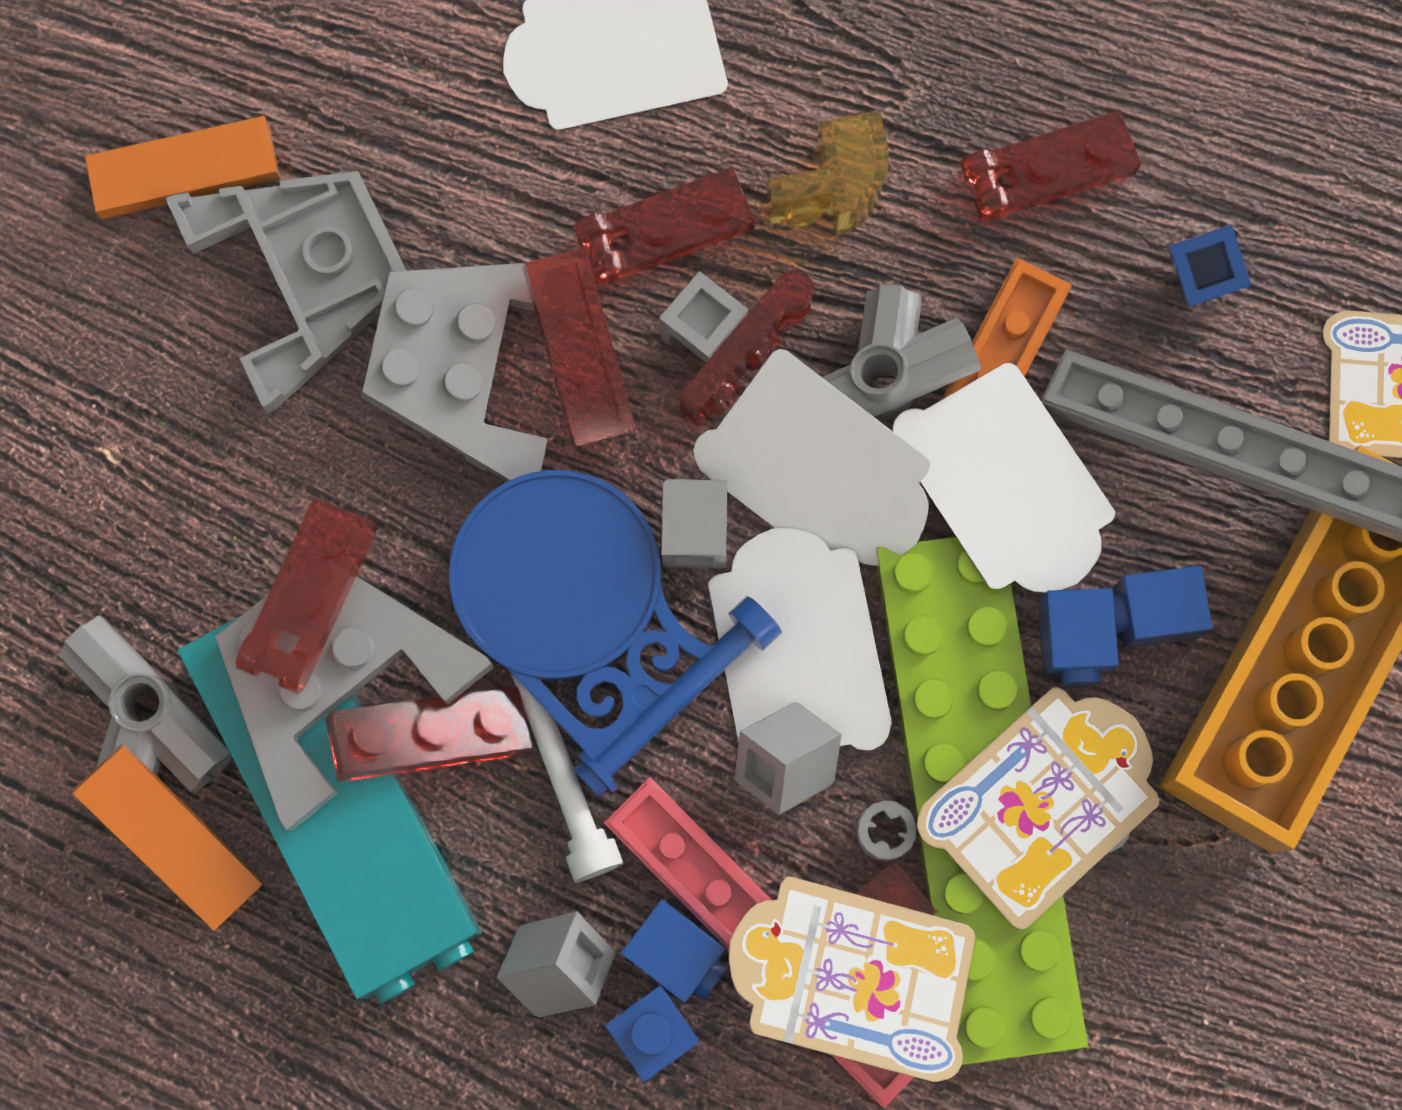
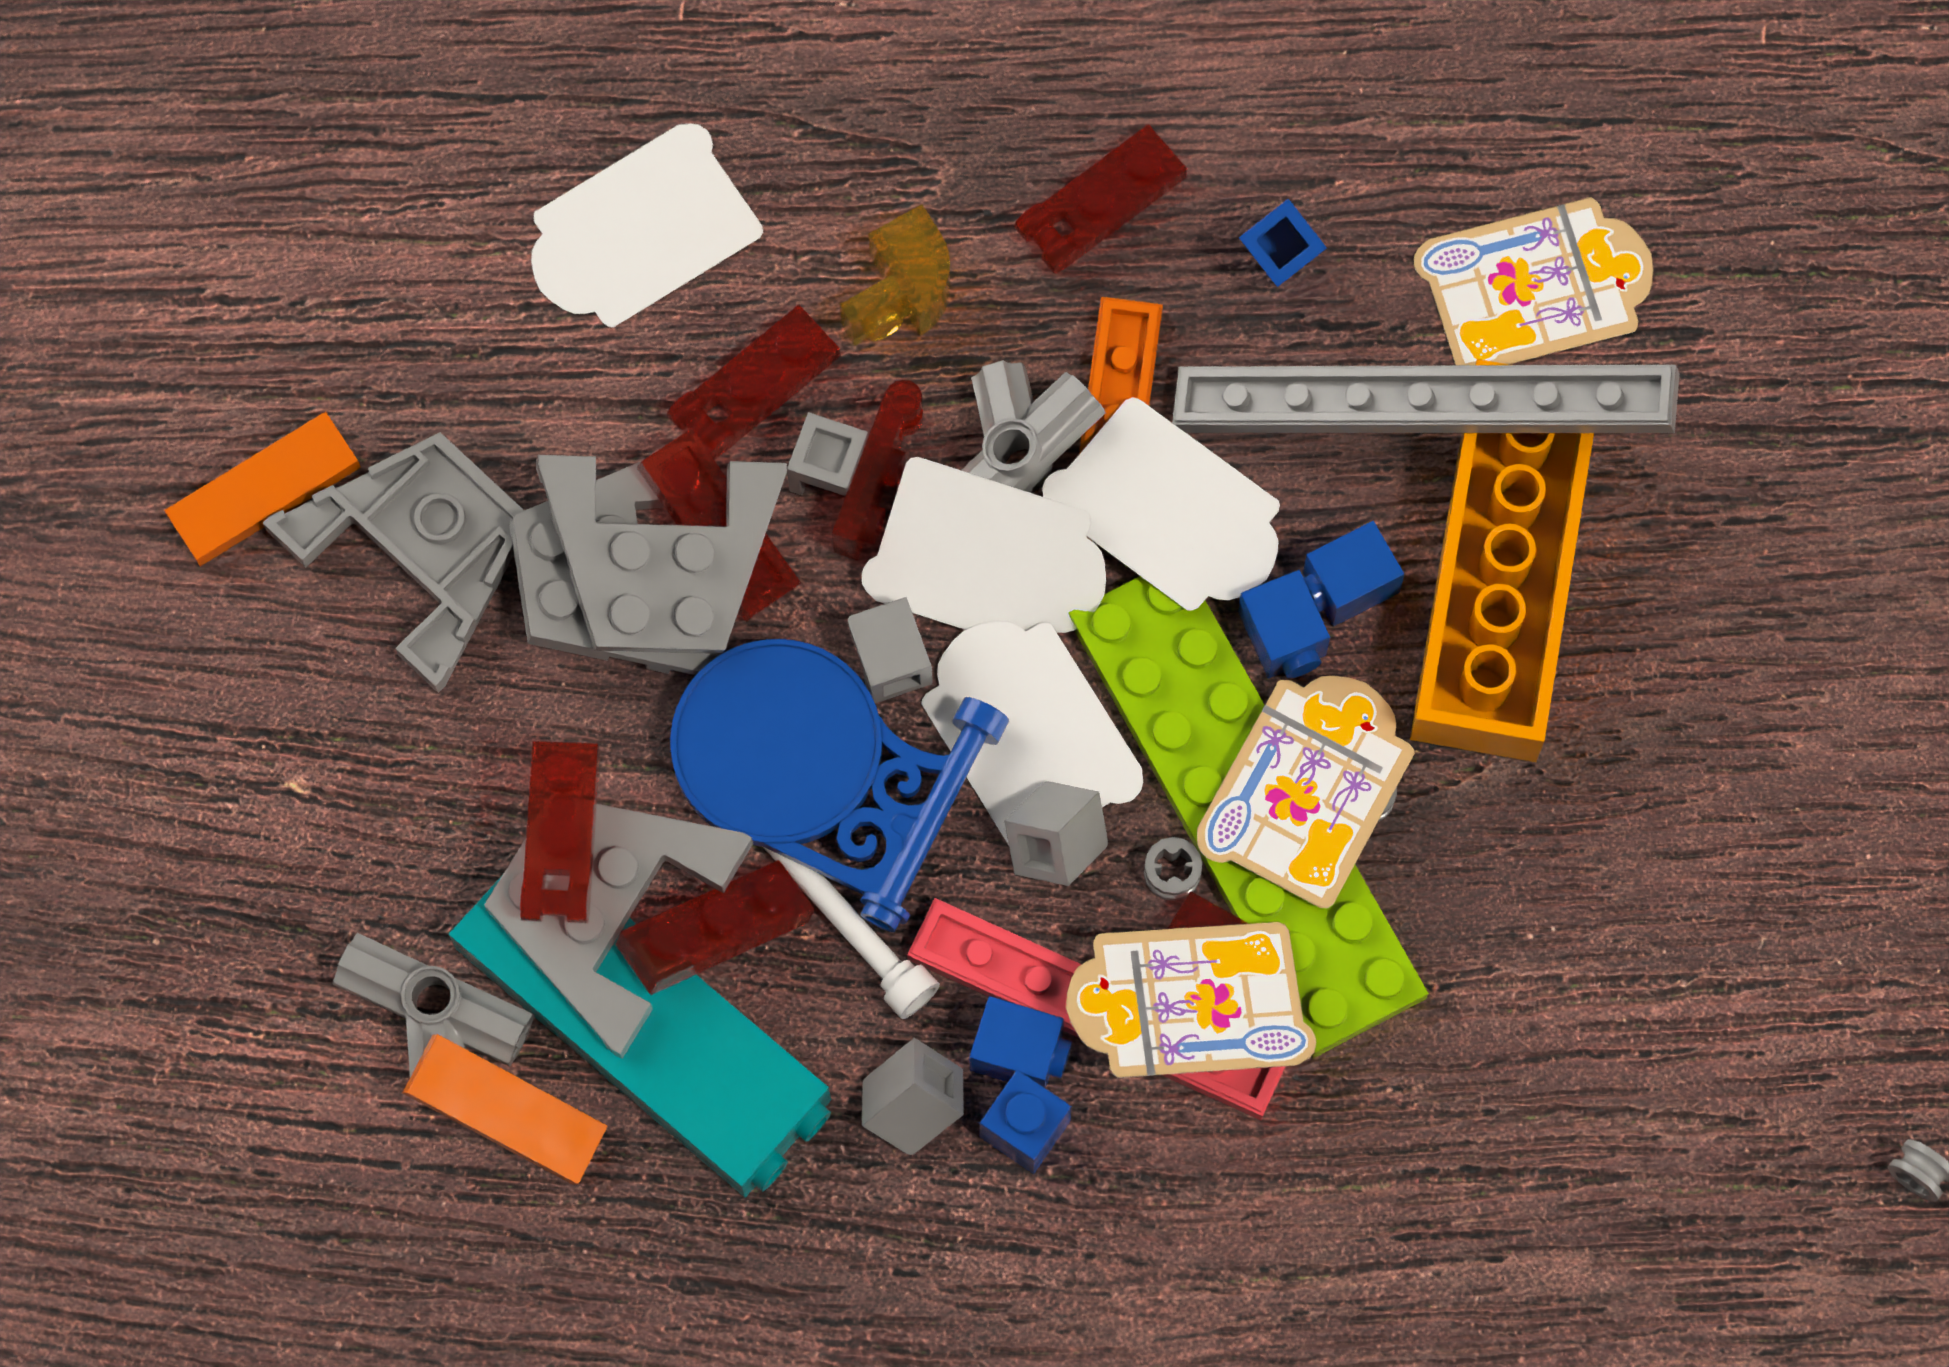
camera: 20 degrees left, 5 degrees down
none -> light grey wing [536,455,787,654]

